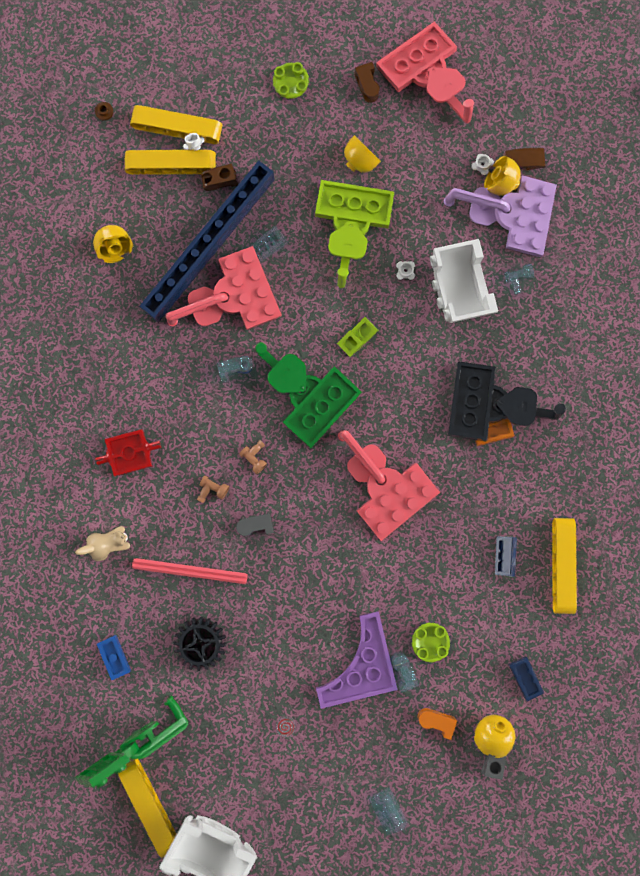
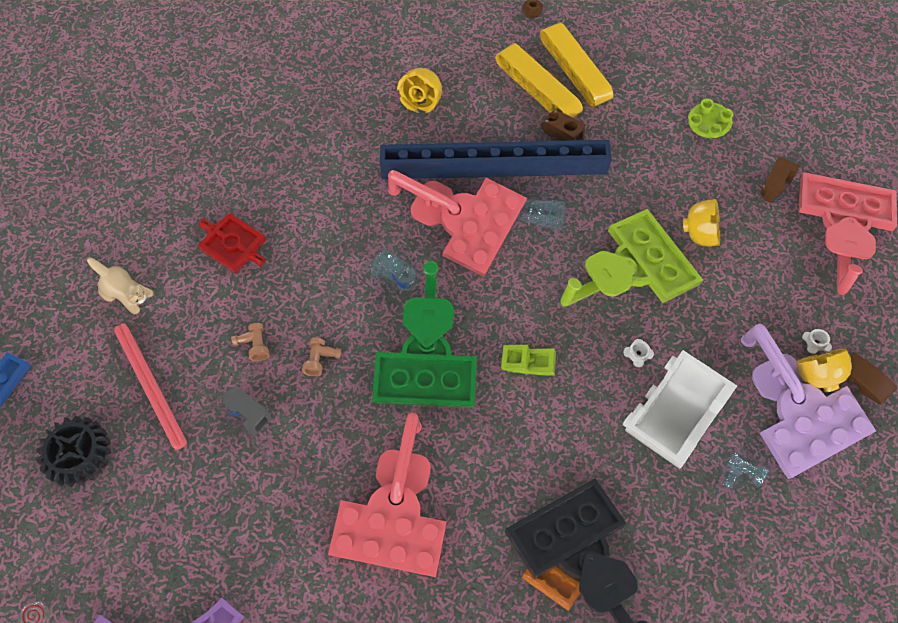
camera: 55 degrees right, 20 degrees down
white plate [183,133,204,151] -> none

